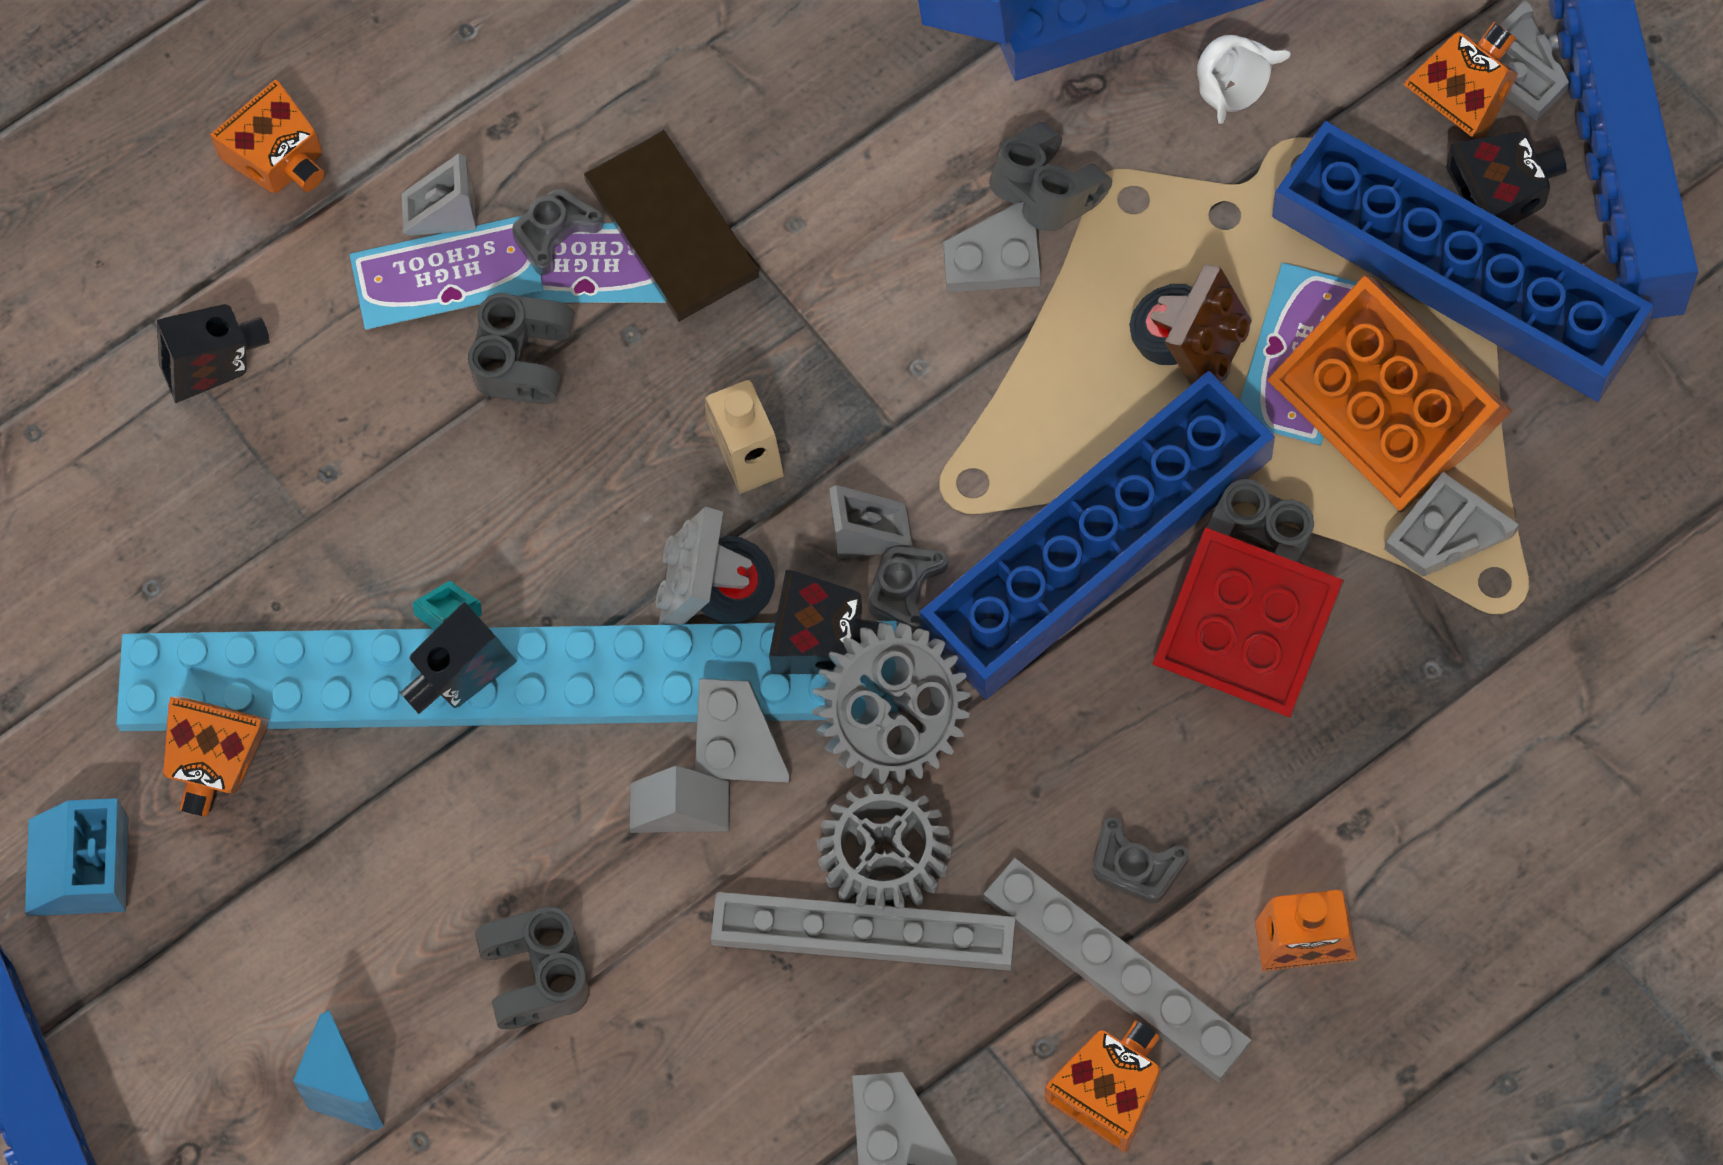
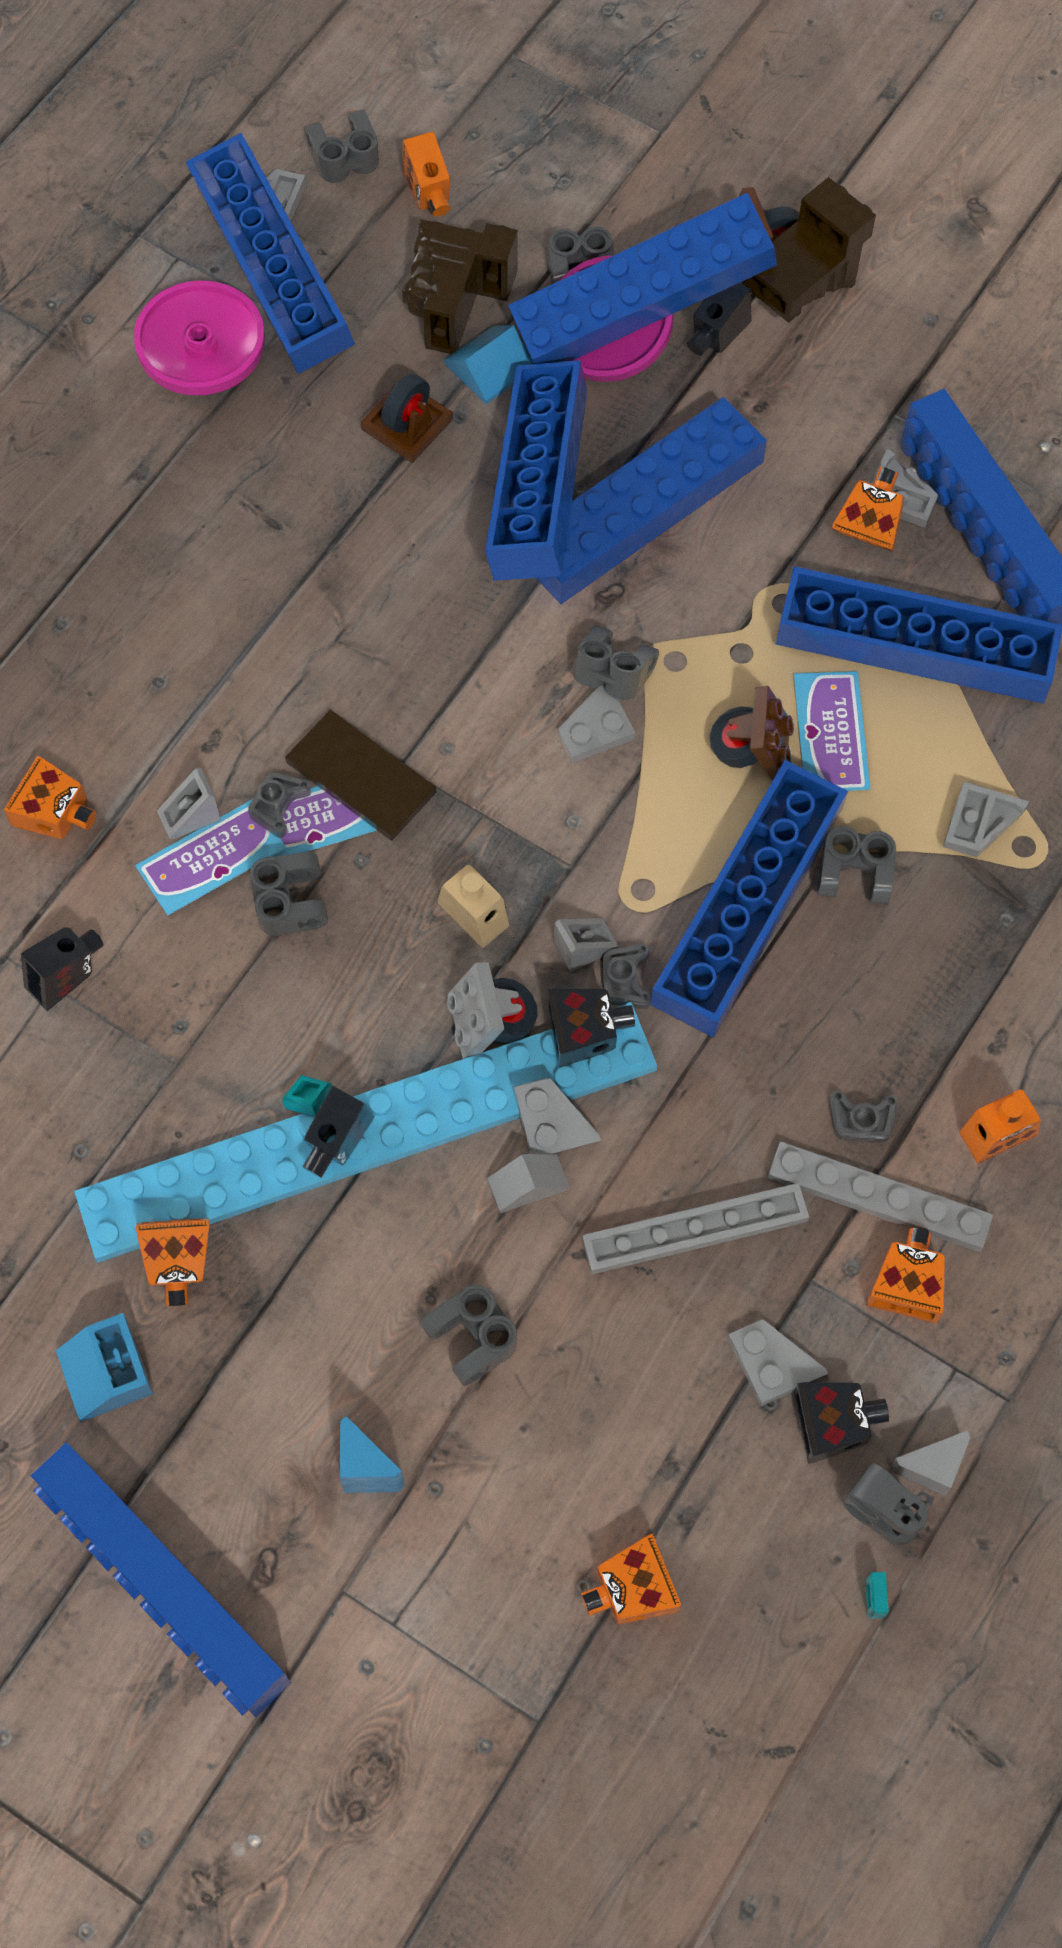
camera: 25 degrees left, 0 degrees up
light grey gear [812,623,971,784] -> none
light grey gear [817,781,951,911] -> none
red plate [1152,527,1344,718] -> none
white hair [1197,35,1291,124] -> none
orange slope [1267,275,1512,512] -> none
black torso [1446,131,1567,225] -> none

